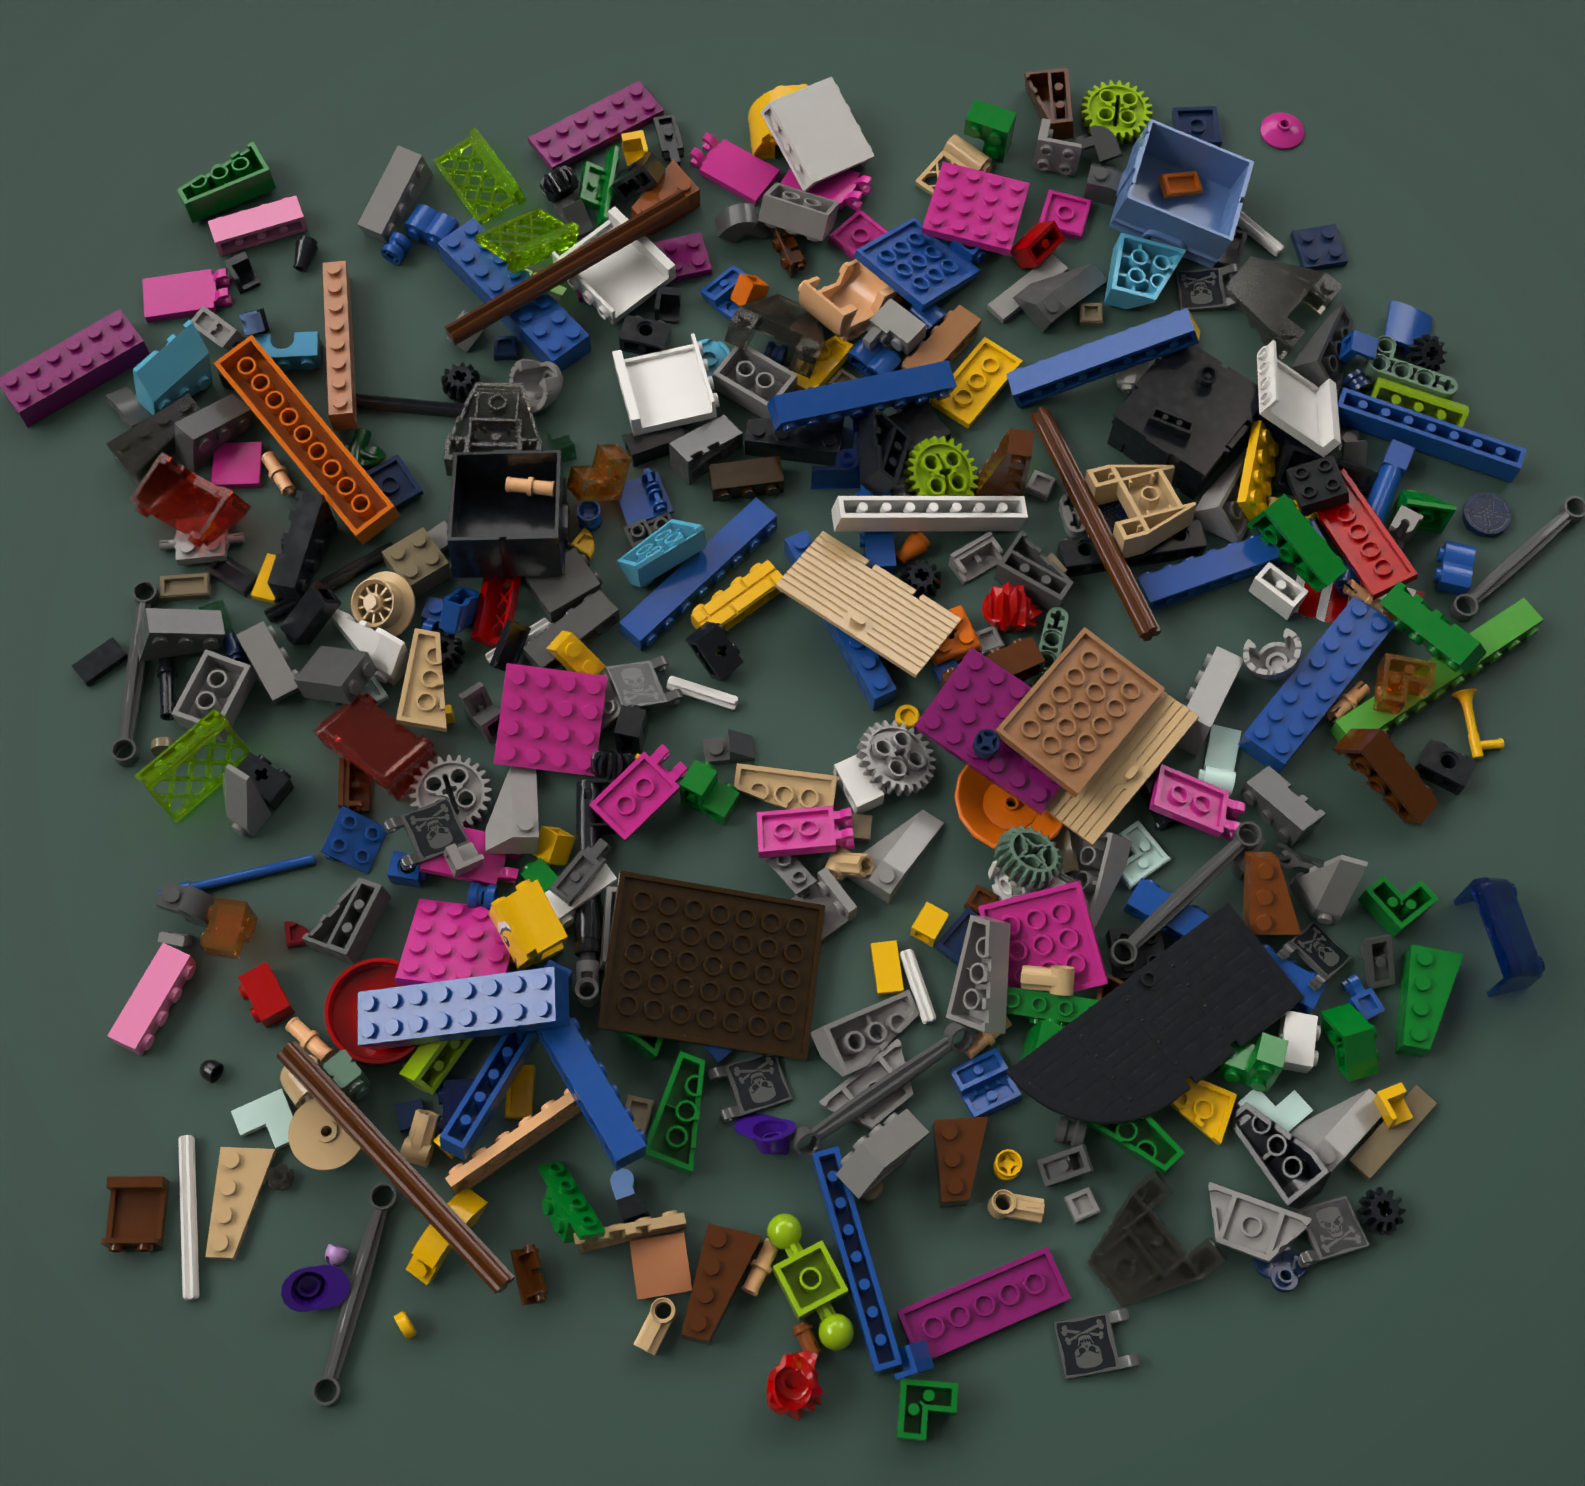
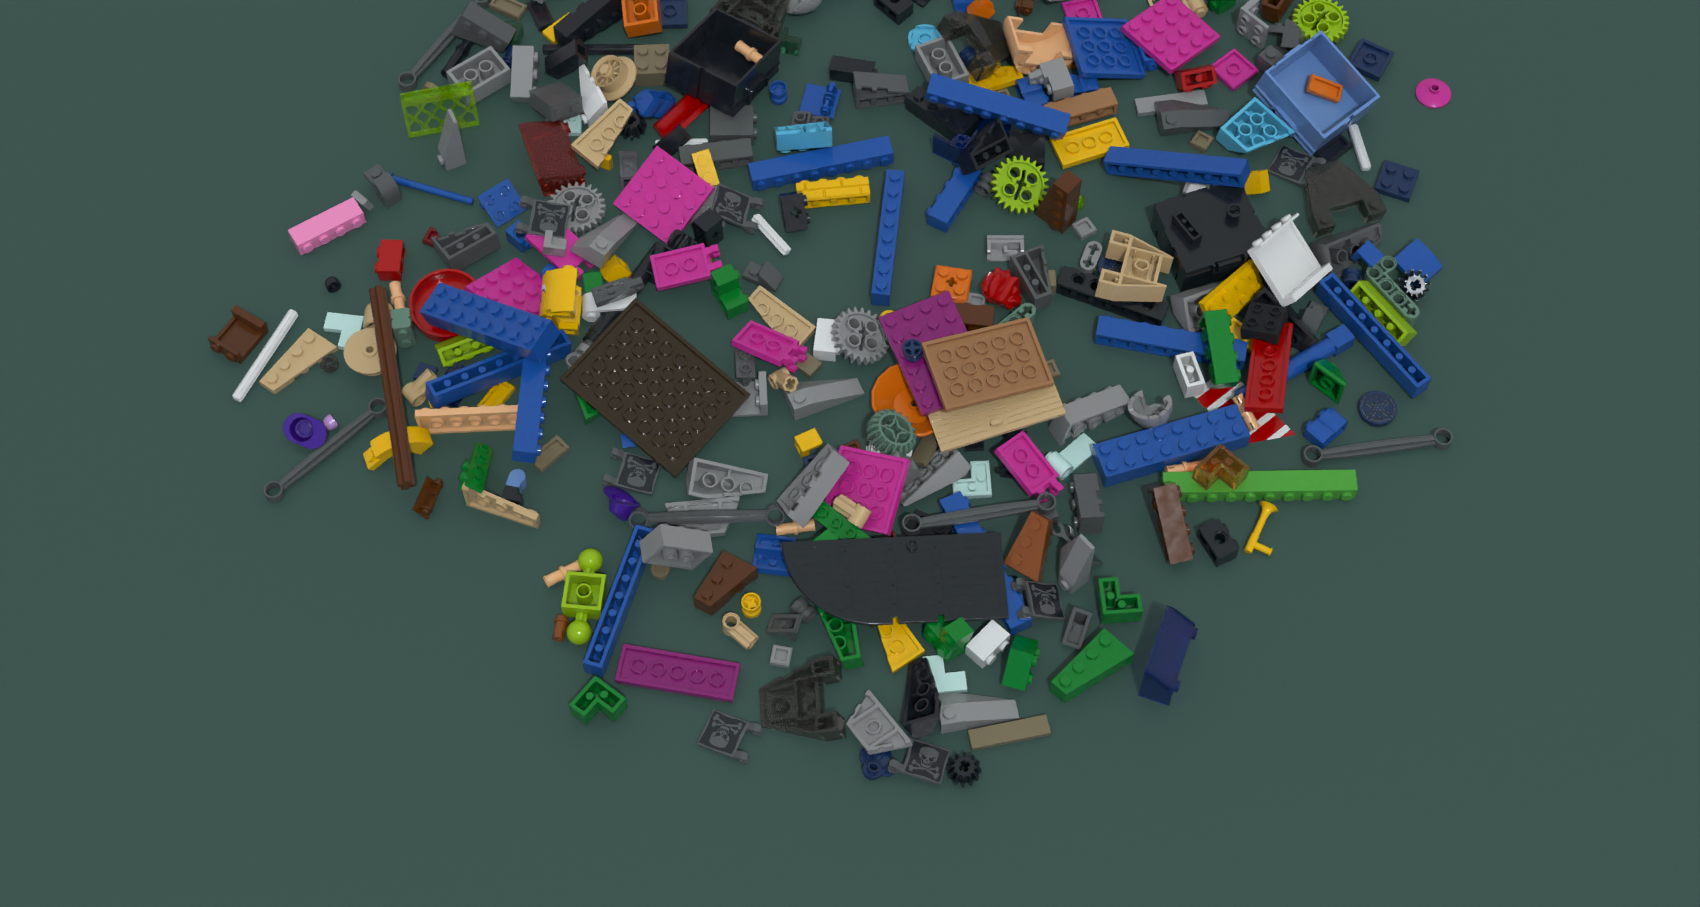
camera: 35 degrees right, 5 degrees down
black tile [71,637,128,687] -> none
clear orange brick [200,897,258,960] -> none
black brick [236,752,294,811] -> none
reddish brown hinge [338,758,372,814] -> none
yellow tile [394,1311,417,1341] -> none
clear orange brick [566,444,632,502] -> none
yellow tile [570,527,595,561] -> none
white panel [612,333,720,436] -> none
nougat slope [629,1231,692,1300] -> none
tan piece [633,1297,677,1356] -> none
green wedge [642,1051,705,1176] -> none
reddish brown wedge [681,1223,762,1345] -> none
dark brown brick [709,456,784,502] -> none
red hair [766,1351,824,1421] -> none
tan door [775,531,962,678] -> none
white brick [831,496,1028,532] -> none
yellow tile [870,940,904,996] -> none
blue panel [894,1340,934,1380] -> none
orange cone [895,531,931,565] -> none
white axle [900,949,936,1024] -> none
black gear [901,559,942,599] -> none
reddish brown axle [1030,407,1161,641] -> none
blue plate [1340,974,1385,1020] -> none
yellow panel [1373,1082,1413,1129] -> none
green wedge [1380,581,1487,675] -> none
light grey hinge [1388,505,1424,550] -> none

